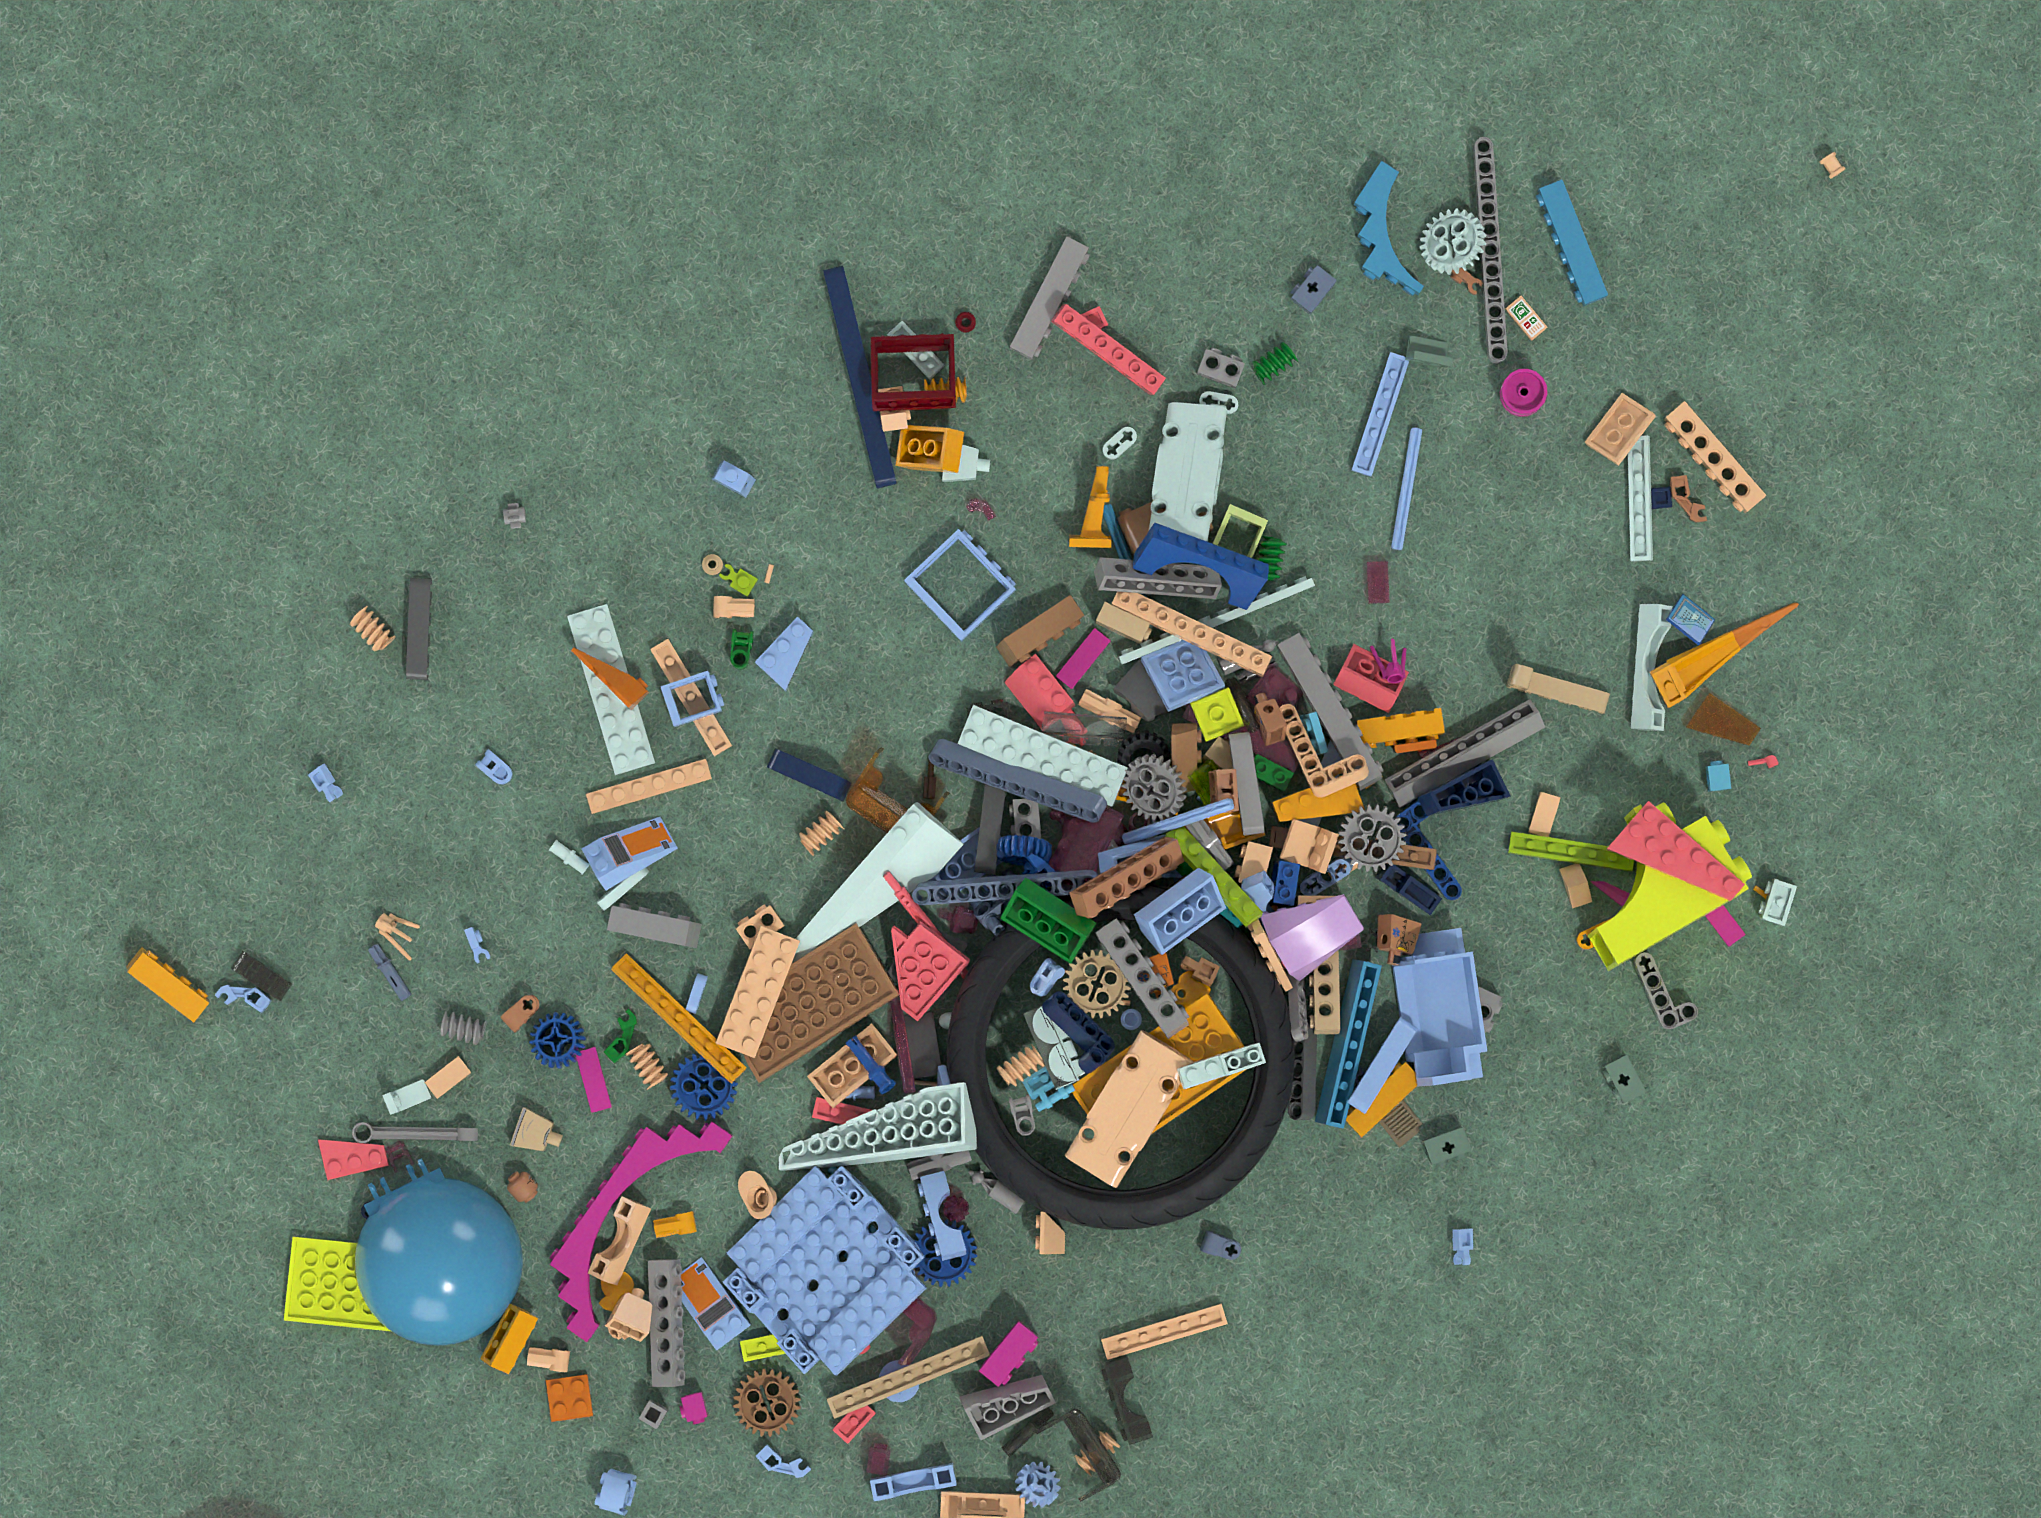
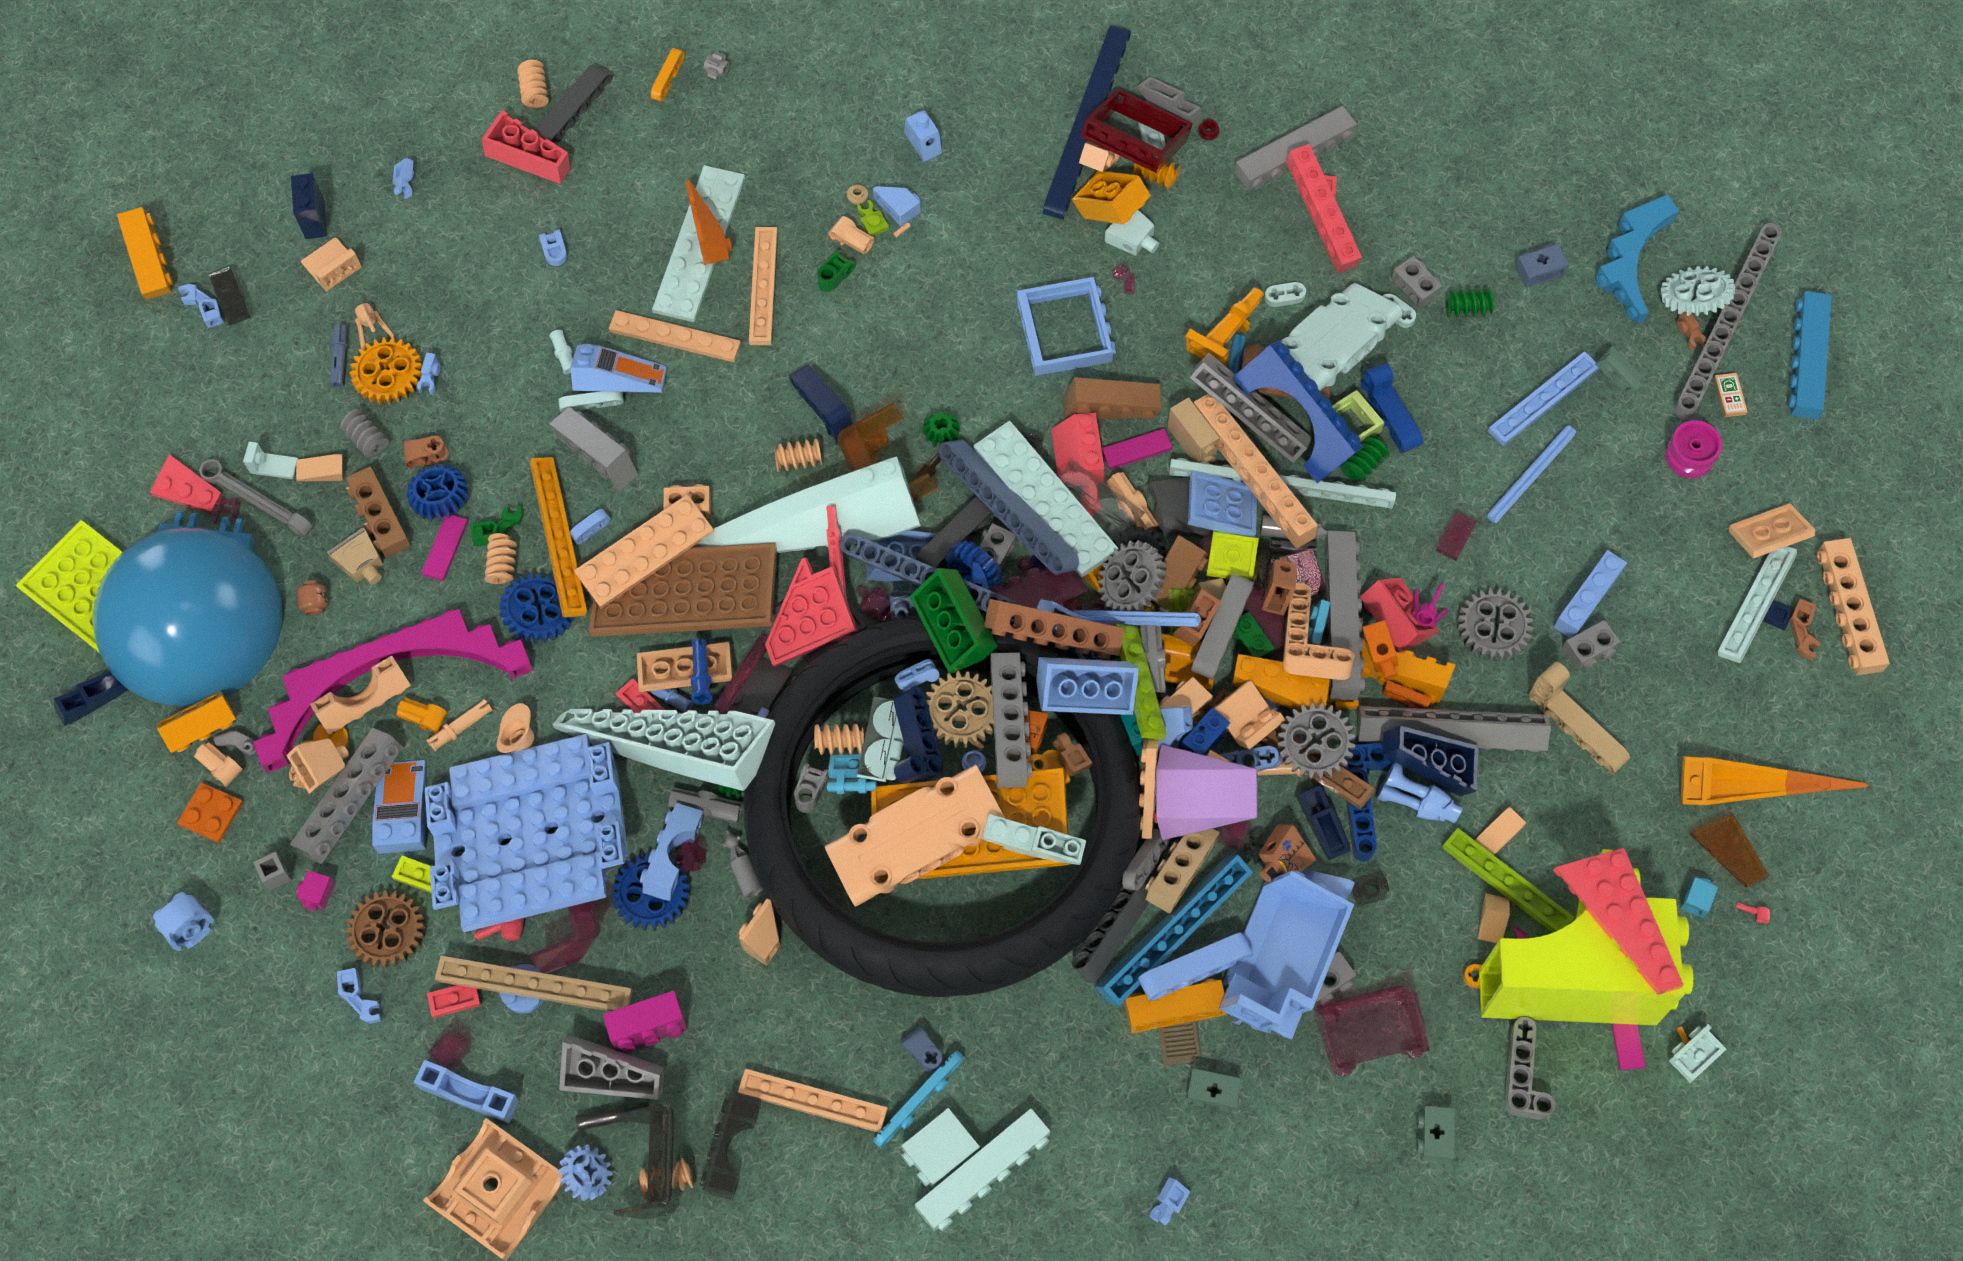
camera: 30 degrees right, 20 degrees down
light blue window [661,671,724,727] -> none
light blue wedge [755,616,814,691] -> none
light aqua arch [1631,604,1672,731] -> none
piece [1666,594,1715,645] -> none
none -> dark blue slope [54,672,128,726]
none -> light grey arm [214,731,256,755]
none -> dark blue brick [291,173,327,239]
none -> light nougat bracket [301,238,362,292]
none -> medium nougat brick [345,466,411,558]
none -> light orange gear [350,337,422,405]
none -> light nougat pin [426,699,493,752]
none -> coral wedge [481,110,570,184]
none -> light orange beam [651,48,685,102]
none -> light blue slope [873,186,921,227]
none -> medium azure piece [873,1050,965,1149]
none -> light aqua brick [901,1108,980,1189]
none -> light aqua brick [915,1109,1050,1232]
none -> green gear [922,409,960,447]
none -> light grey slope [1138,77,1201,127]
none -> clear pink windscreen [1314,986,1430,1076]
none -> clear smoke brick [1351,871,1389,907]
none -> blue beam [1361,362,1423,453]
none -> orange torso [1362,620,1398,680]
none -> light blue piece [1376,761,1463,823]
none -> light grey gear [1457,588,1534,661]
none -> light blue arch [1554,550,1627,638]
none -> light grey brick [1562,620,1620,671]

